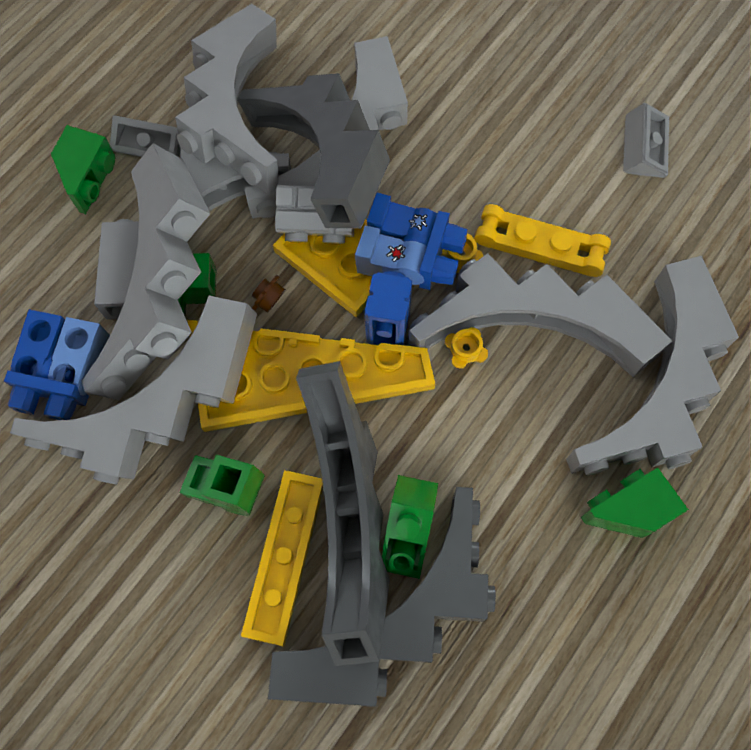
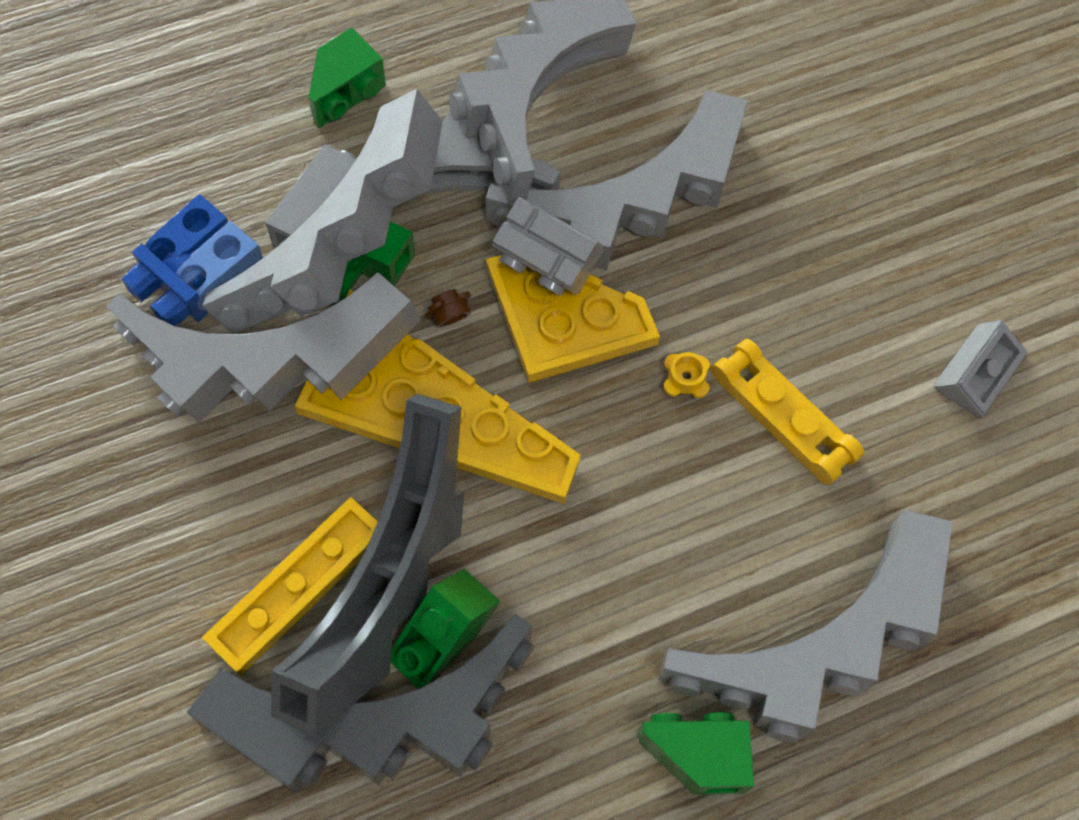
camera: 25 degrees right, 5 degrees down
light grey slope [110,115,181,157] -> none
green brick [179,455,265,516] -> none
dark grey arch [237,73,390,229] -> none
hips [355,192,468,290] -> none
blue brick [364,271,412,345] -> none
light grey arch [408,253,672,377] -> none
yellow plate [445,327,488,369] -> none

